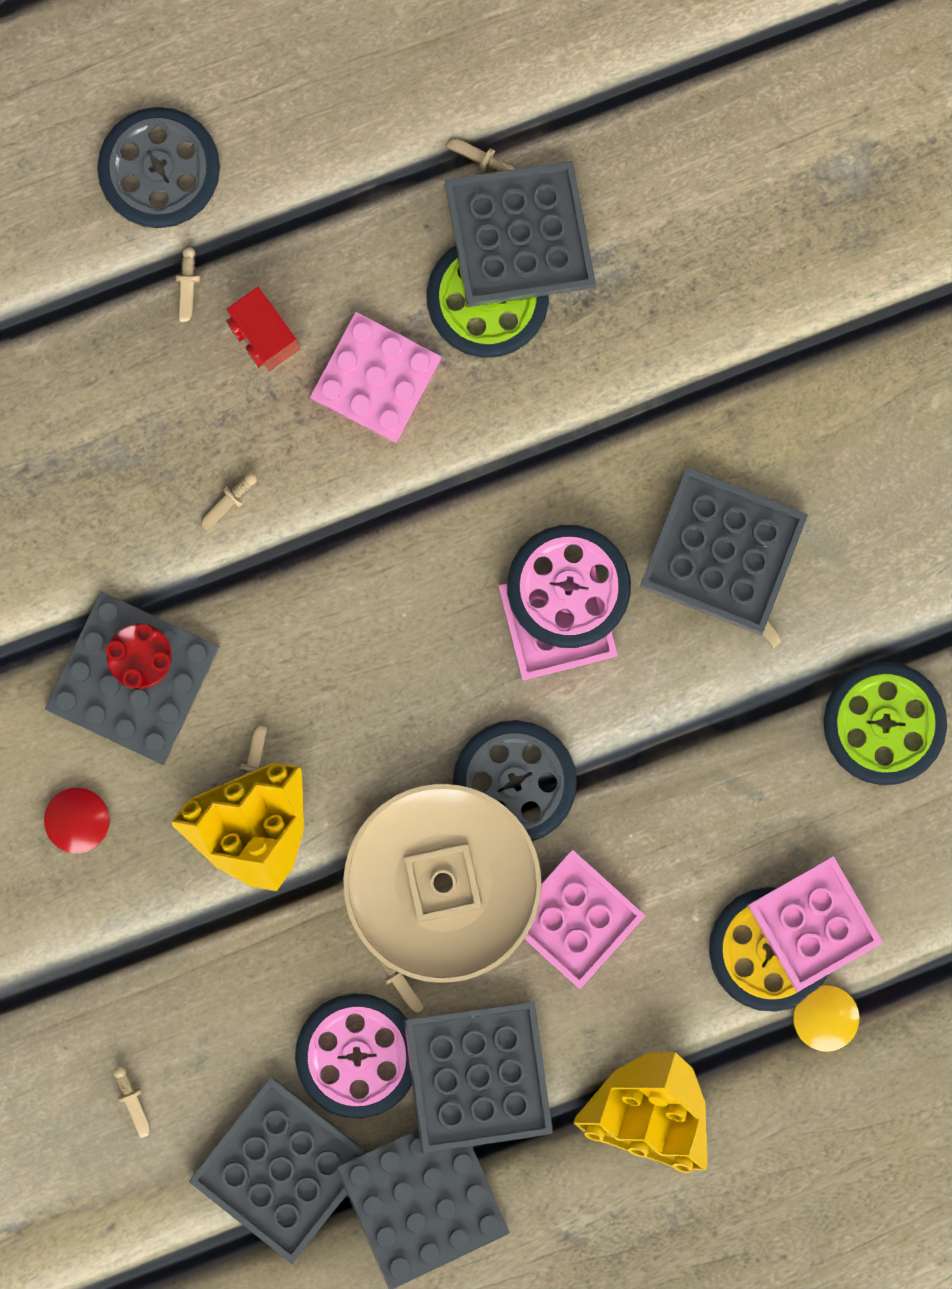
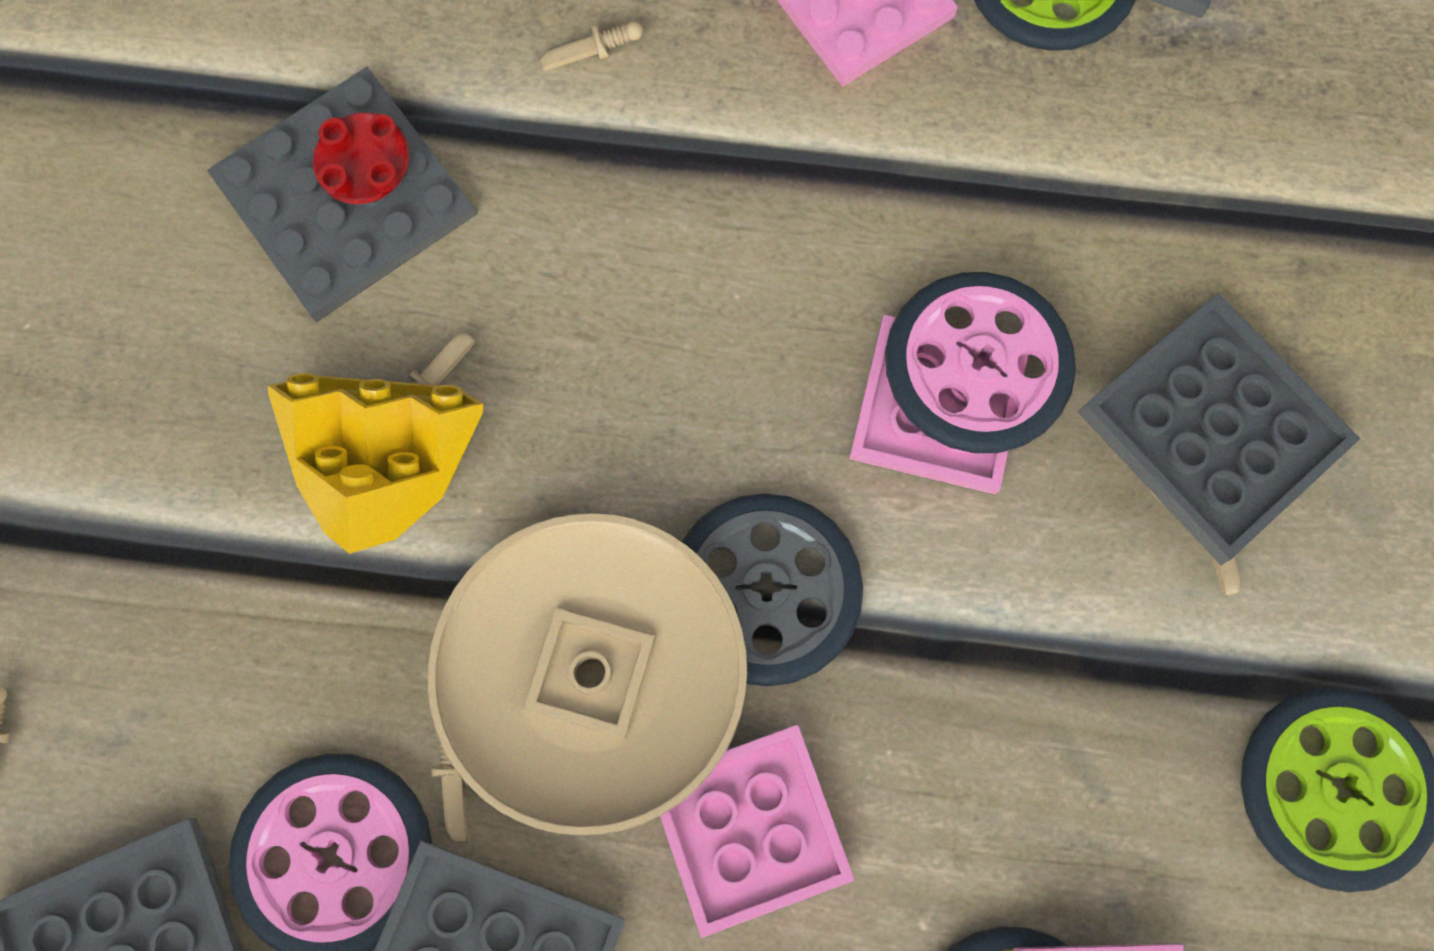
camera: 30 degrees right, 10 degrees down
red dish [44,788,110,853] -> none

